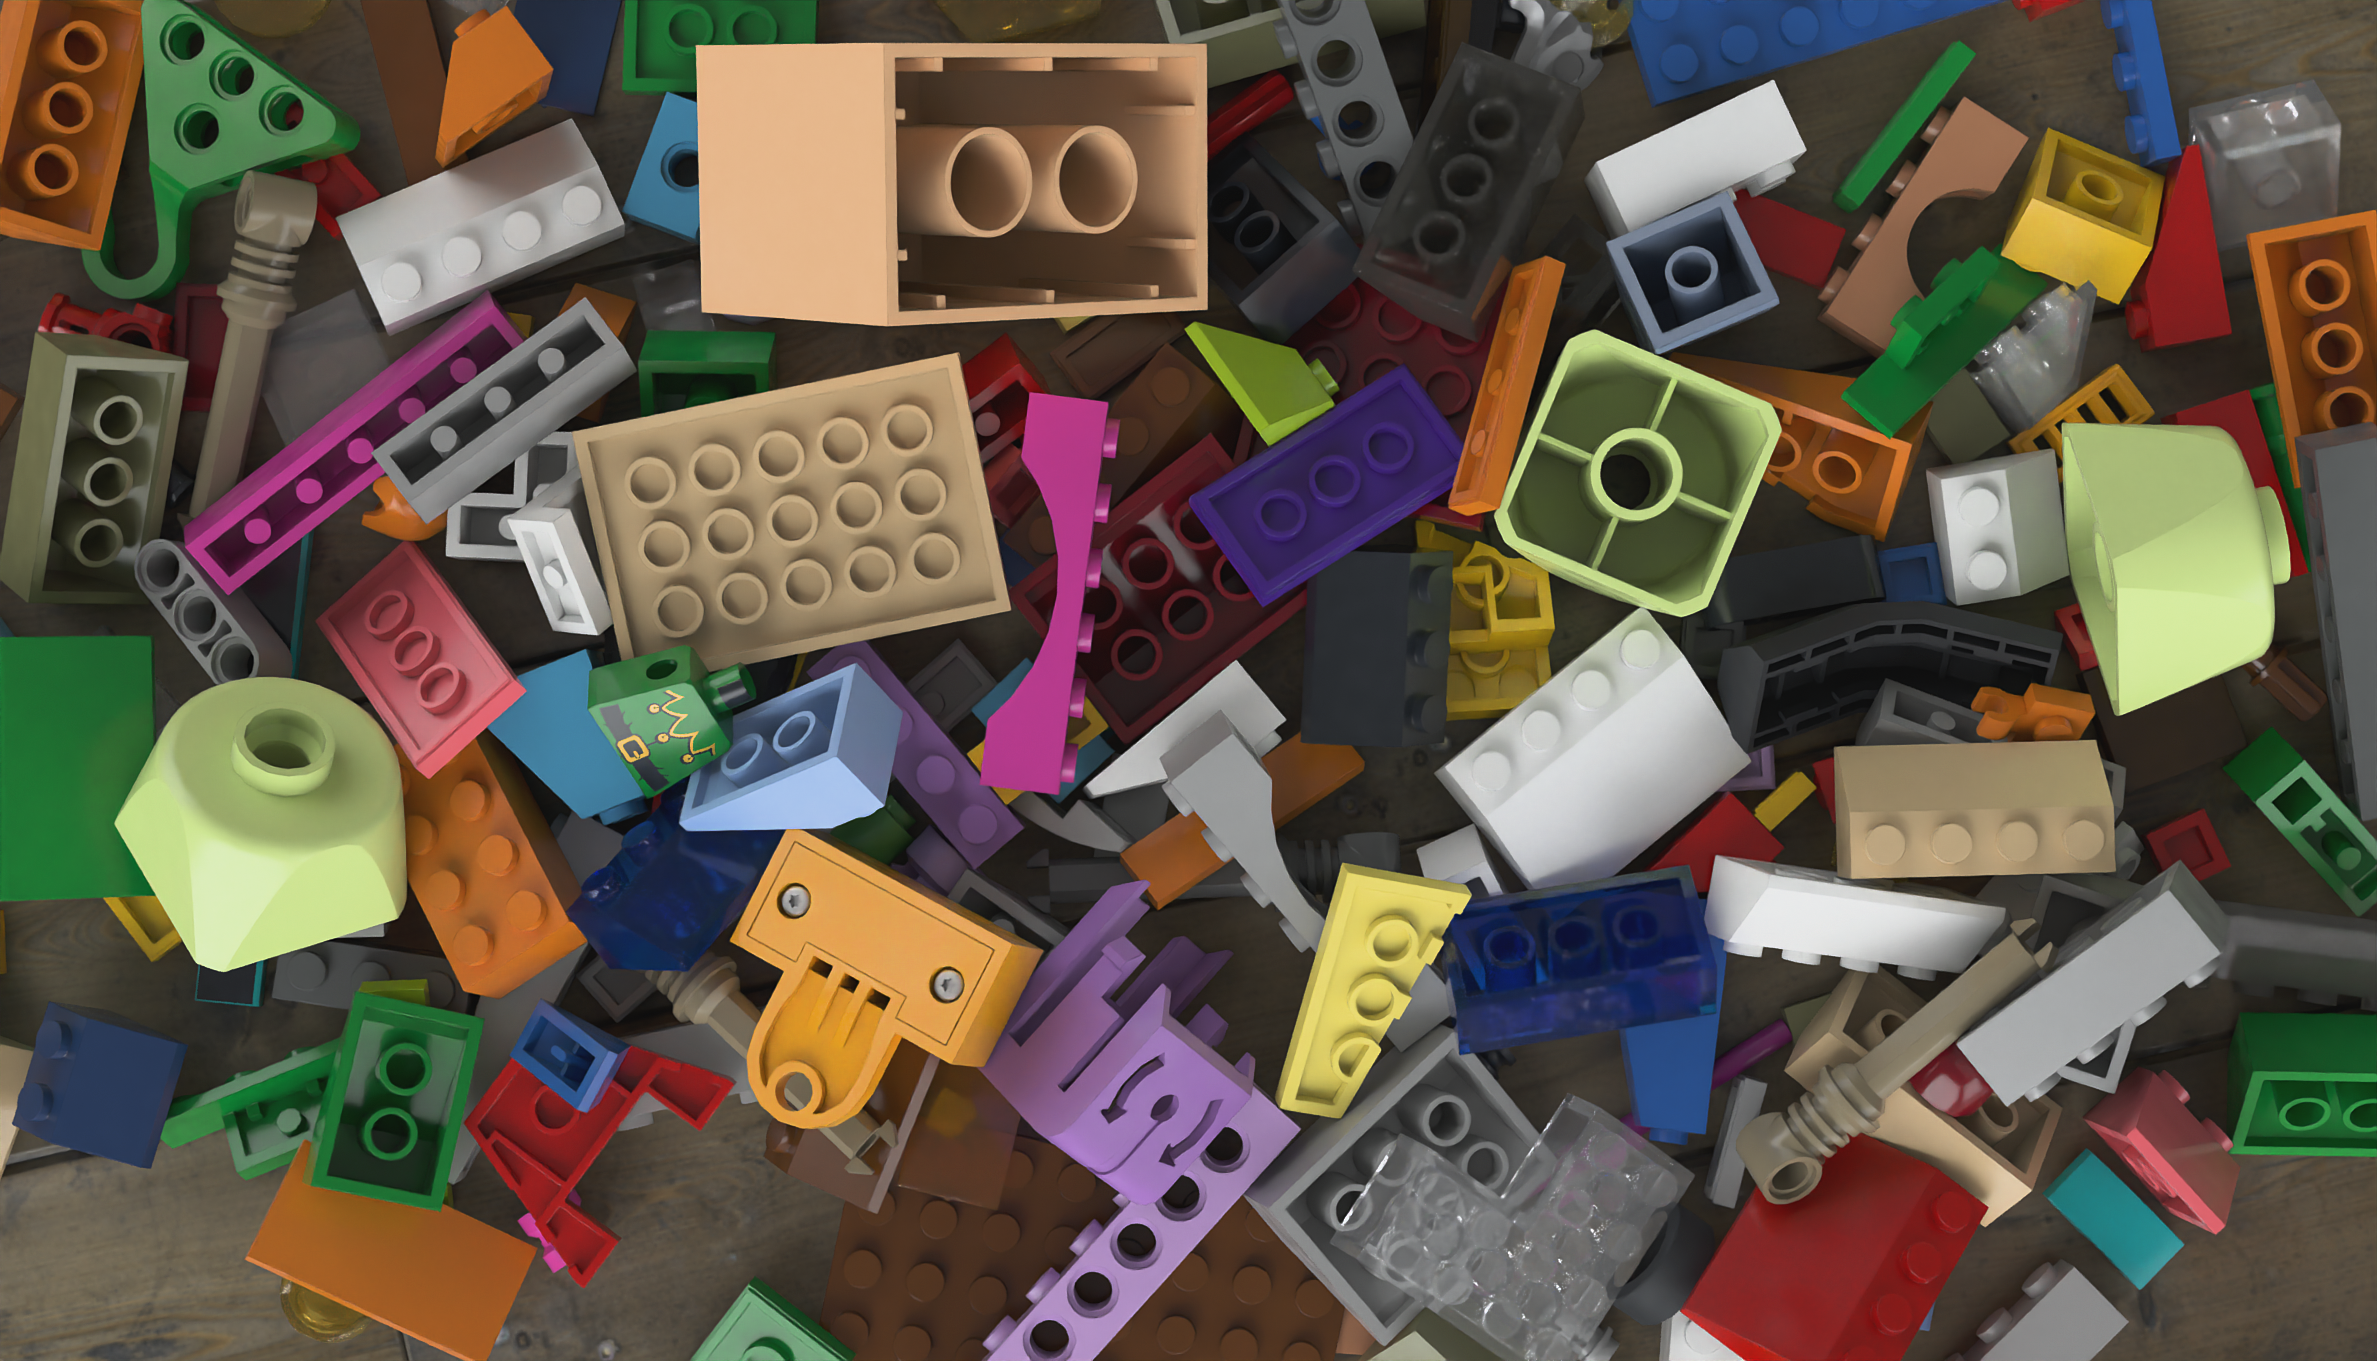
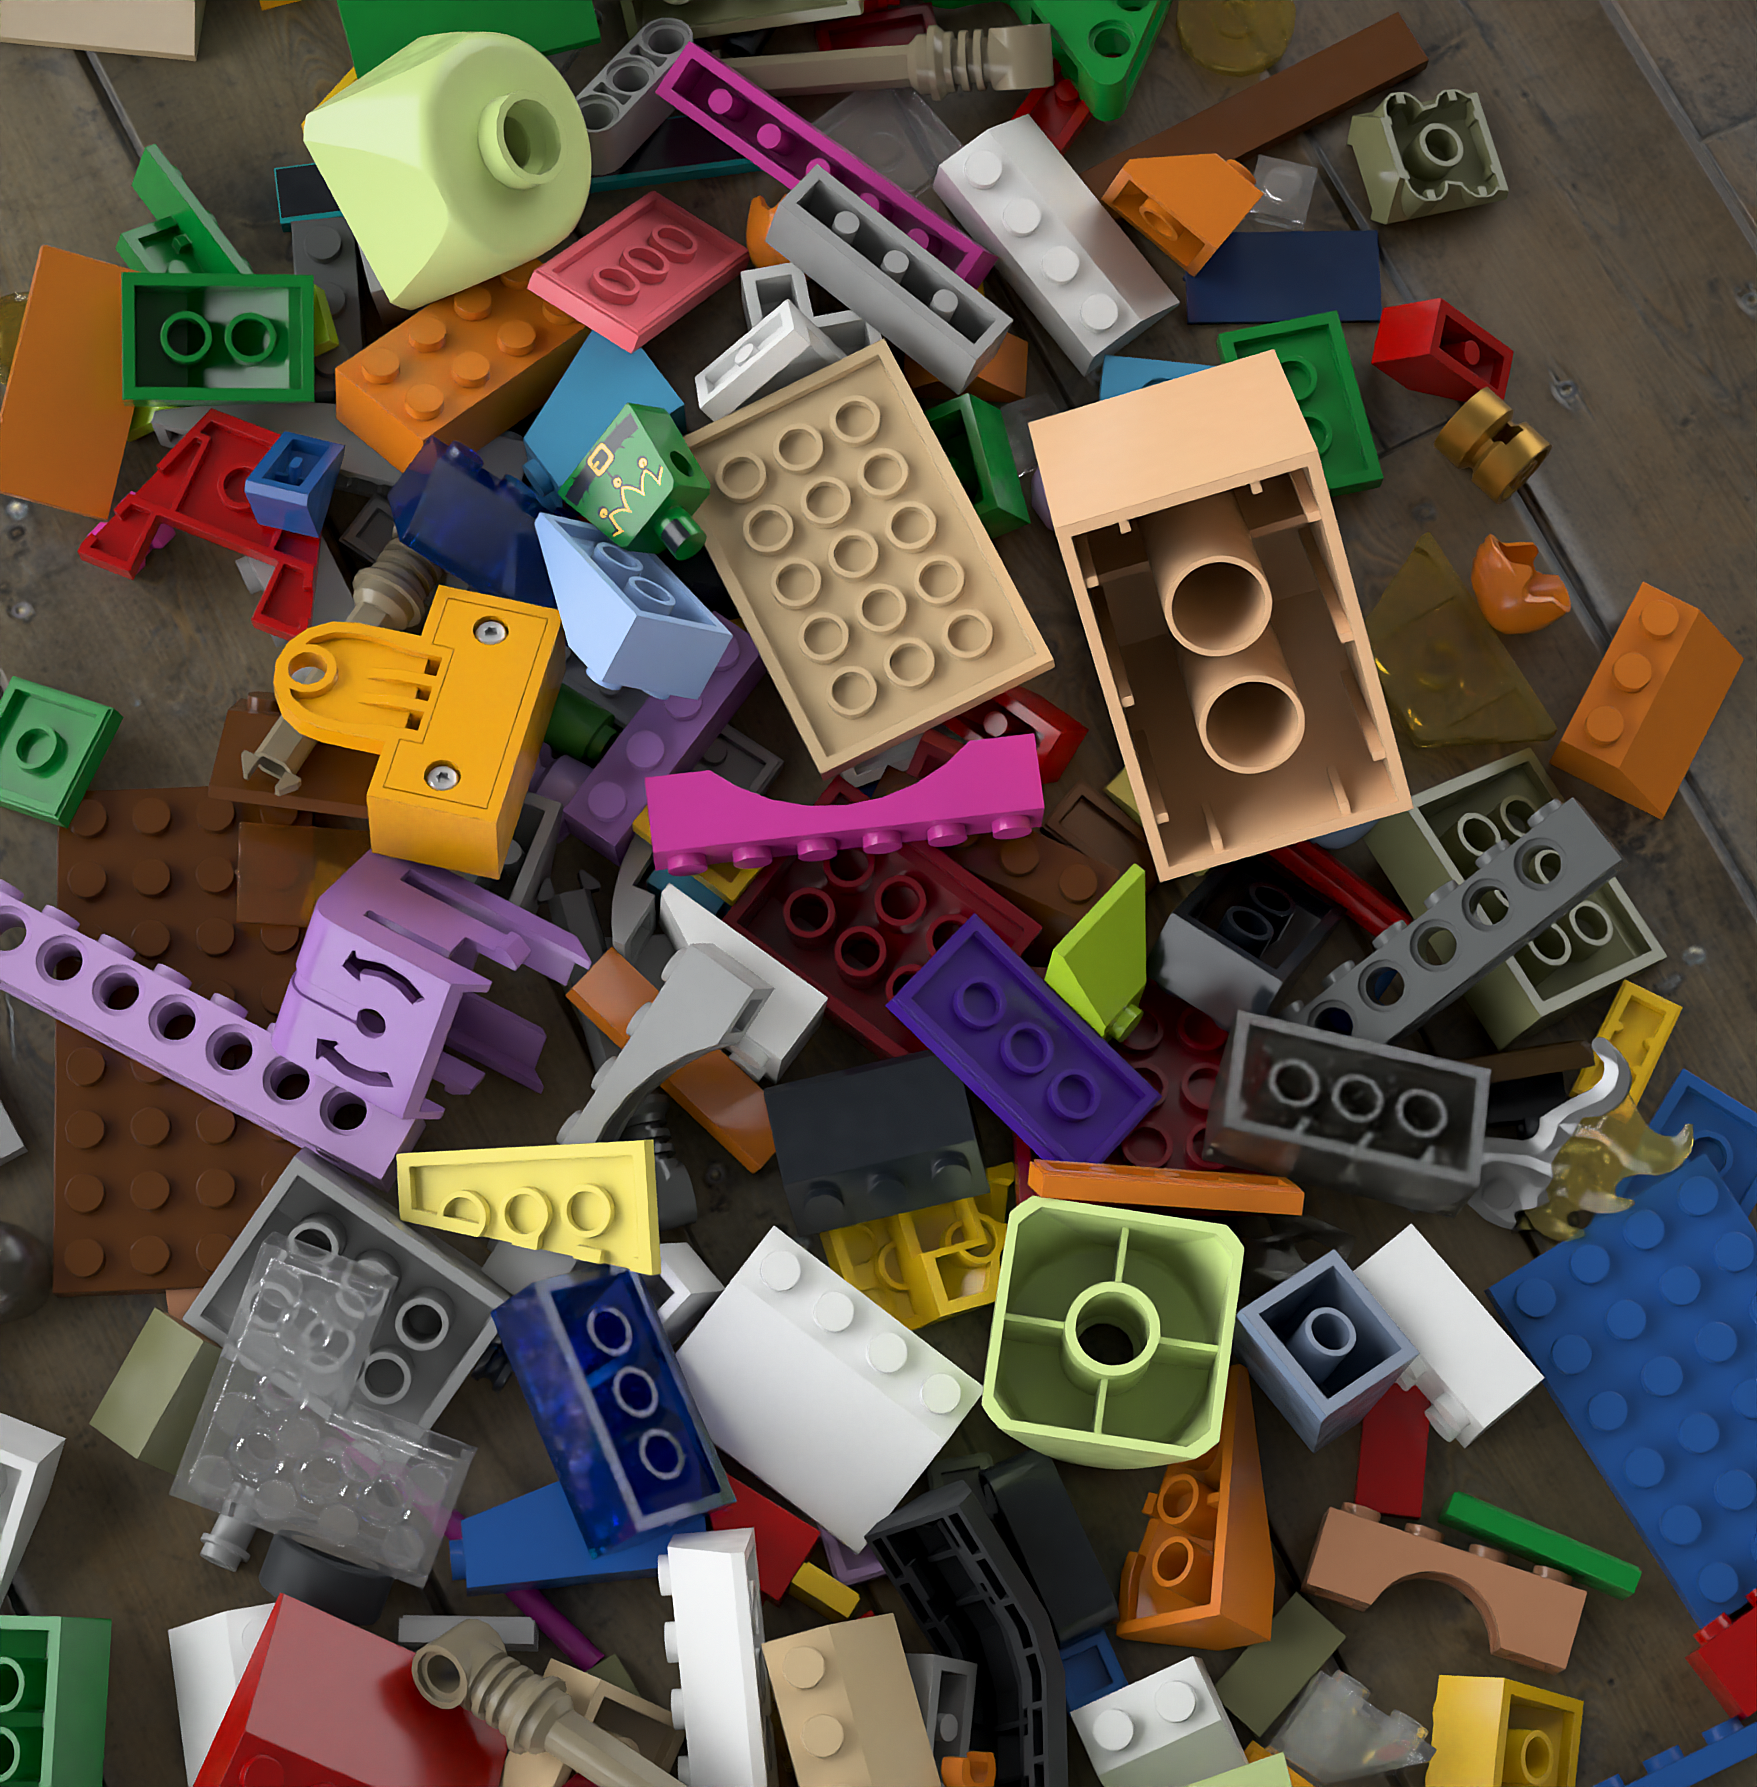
camera: 75 degrees right, 15 degrees down
dark blue slope [12,1001,188,1169] -> none
green bracket [1841,243,2049,439] -> none

